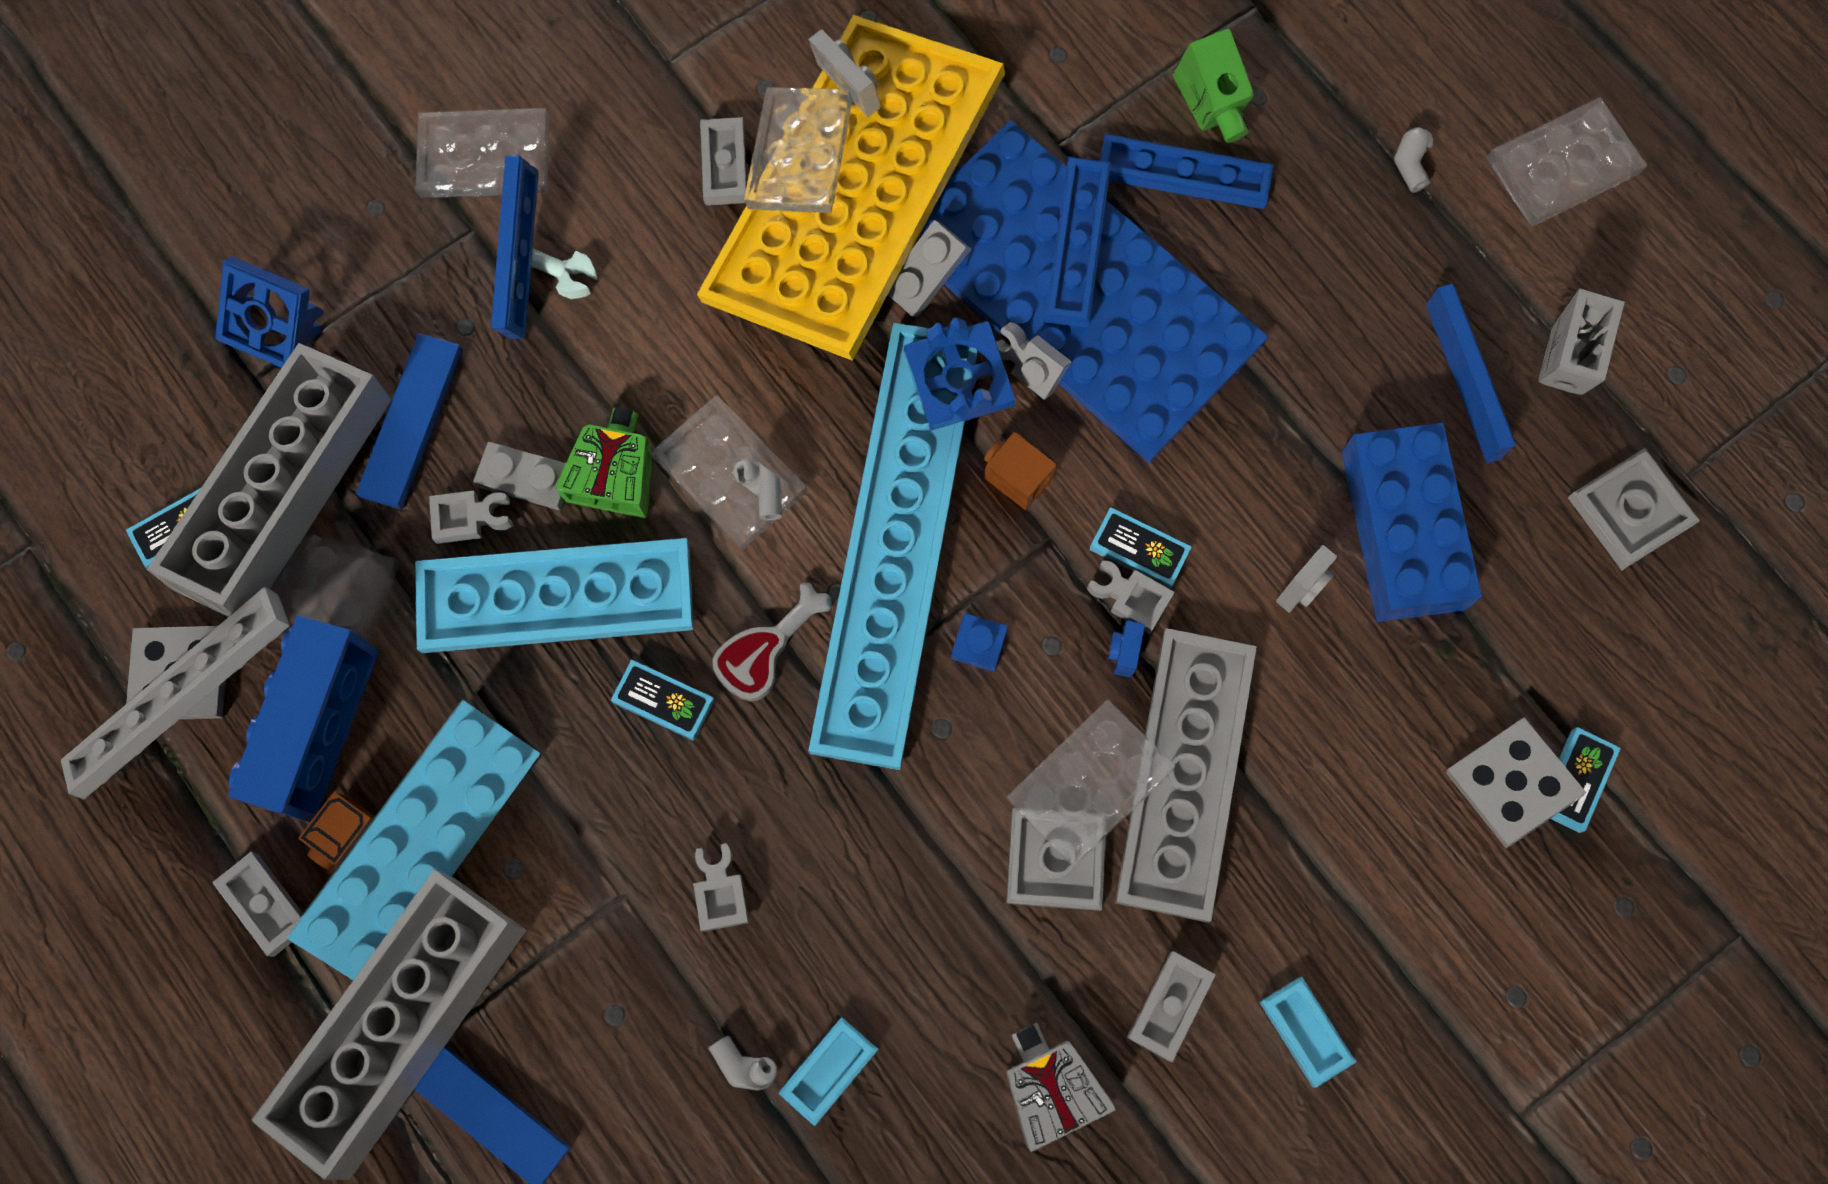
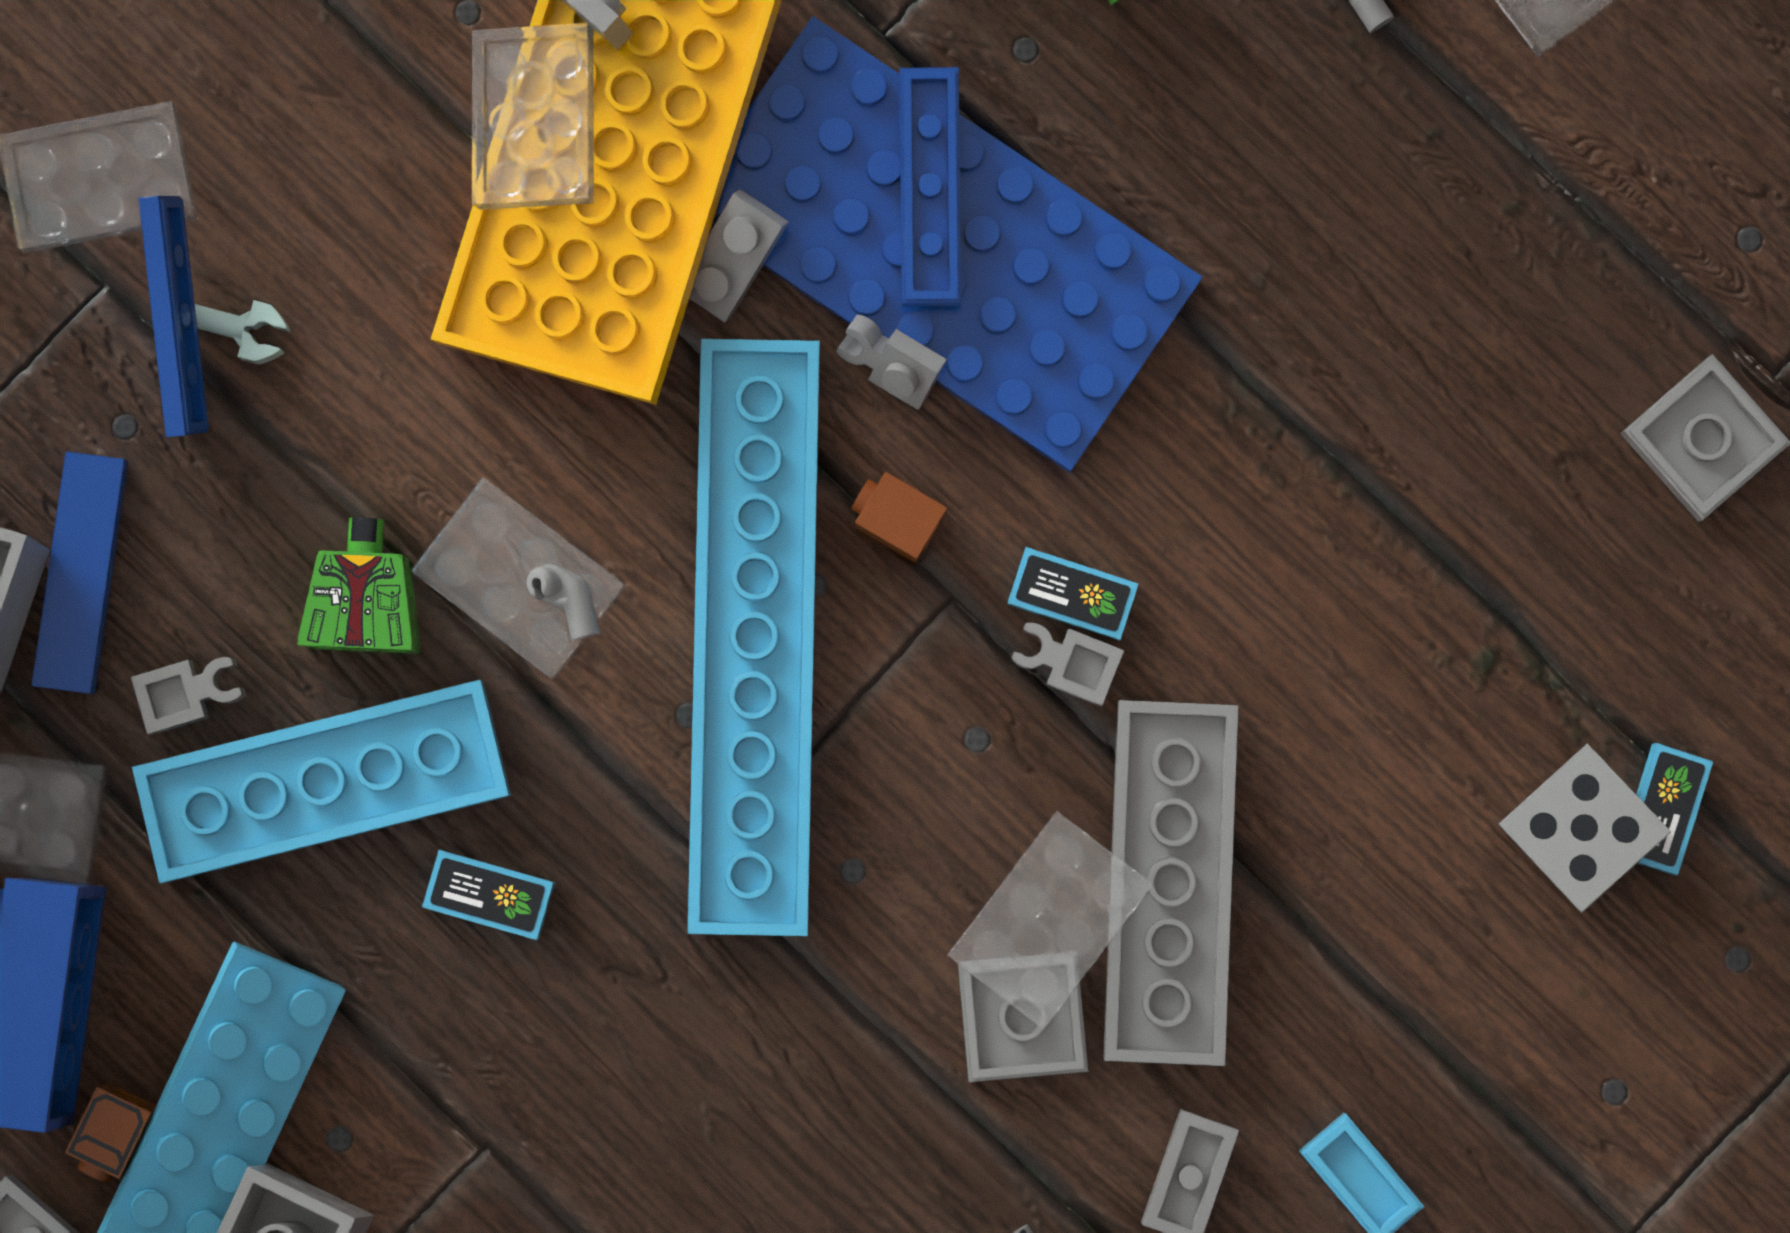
camera: 10 degrees left, 10 degrees up
light grey plate [473,442,566,511] -> none
light grey plate [693,843,750,932] -> none
light grey plate [700,117,748,206] -> none
light grey piece [713,582,832,702] -> none
blue piece [904,318,1016,431] -> none
blue plate [951,613,1008,672] -> none
blue tile [1100,134,1273,209] -> none
blue plate [1108,620,1145,678] -> none
light grey plate [1275,545,1338,613] -> none
blue brick [1341,423,1482,622] -> none
blue tile [1426,284,1516,463] -> none
light grey torso [1538,289,1625,395] -> none

